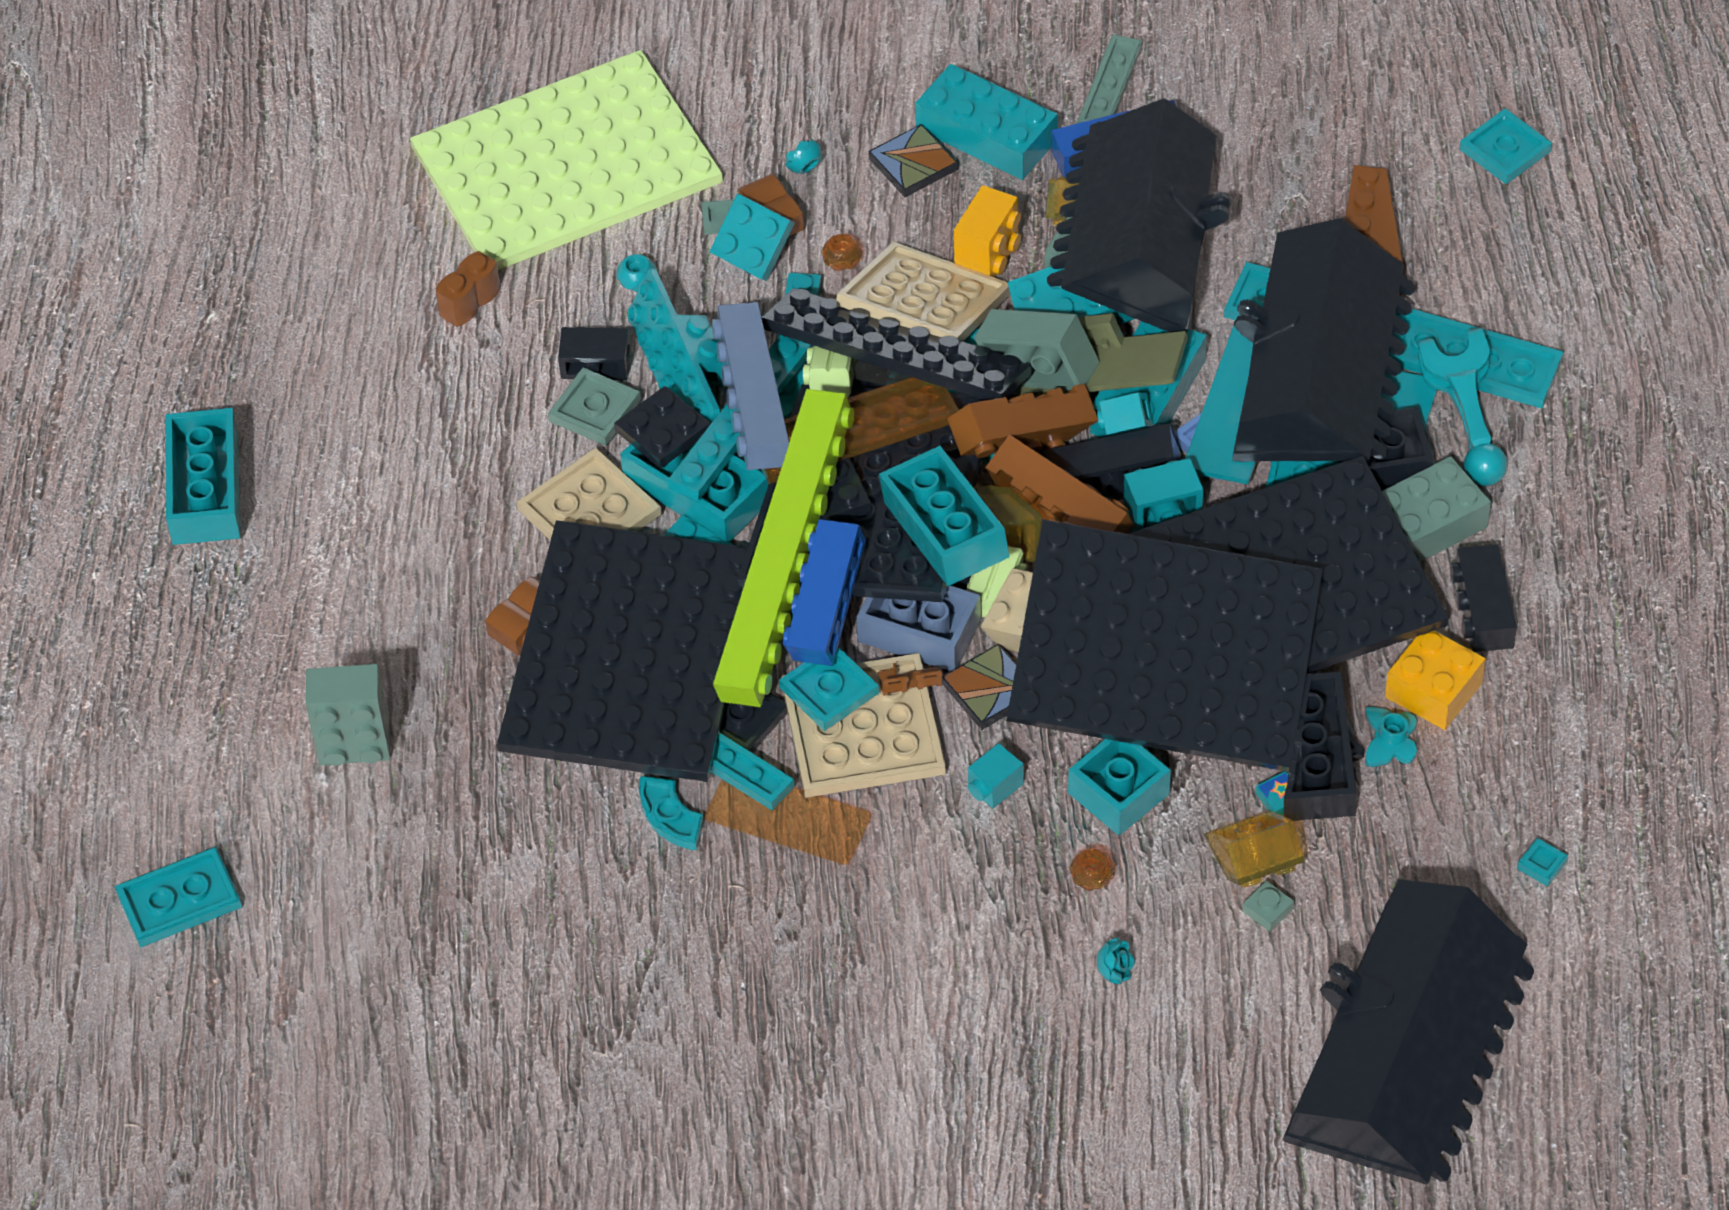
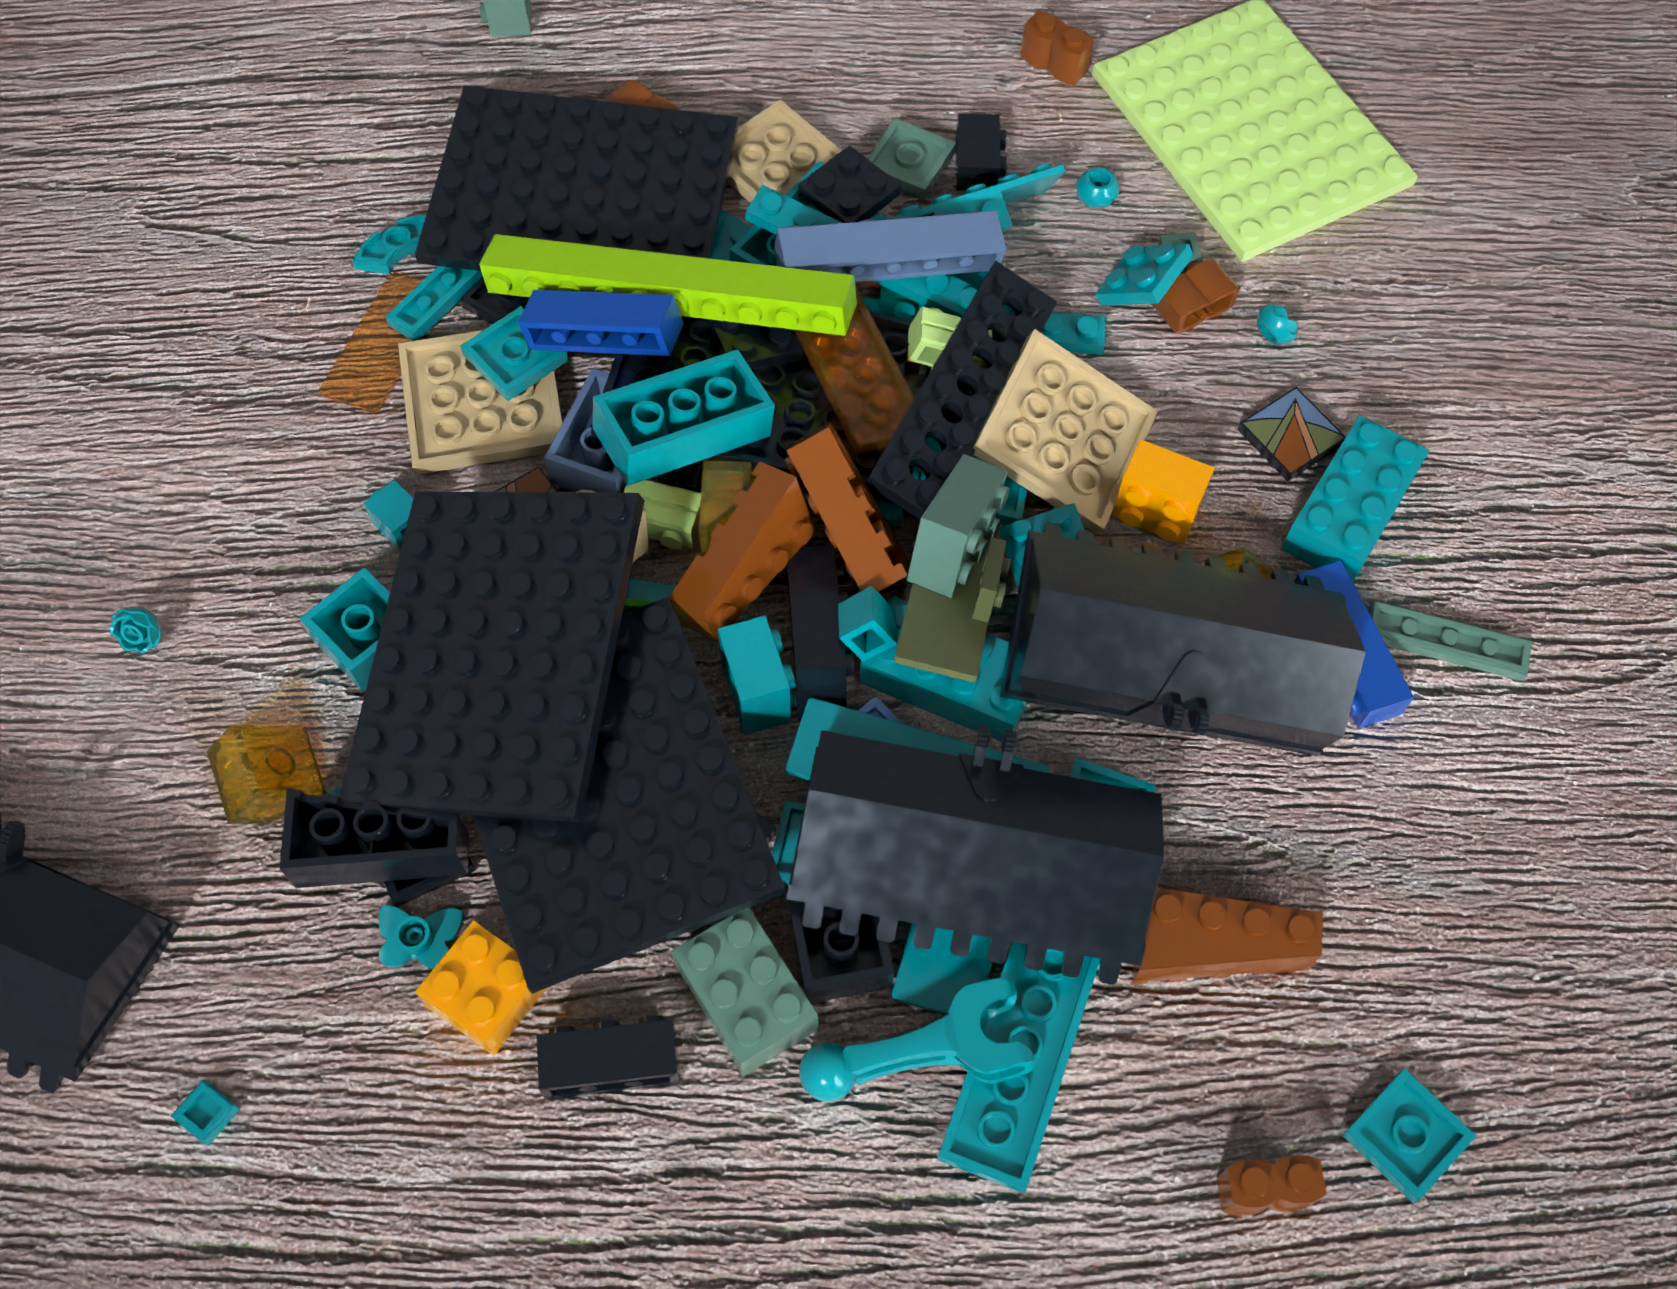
camera: 85 degrees right, 10 degrees up
clear orange plate [821,234,862,271] -> none
dark orange piece [878,663,942,696] -> none
clear orange plate [1070,848,1115,891] -> none
sand green plate [1242,881,1294,932] -> none
none -> dark orange brick [1216,1155,1327,1217]

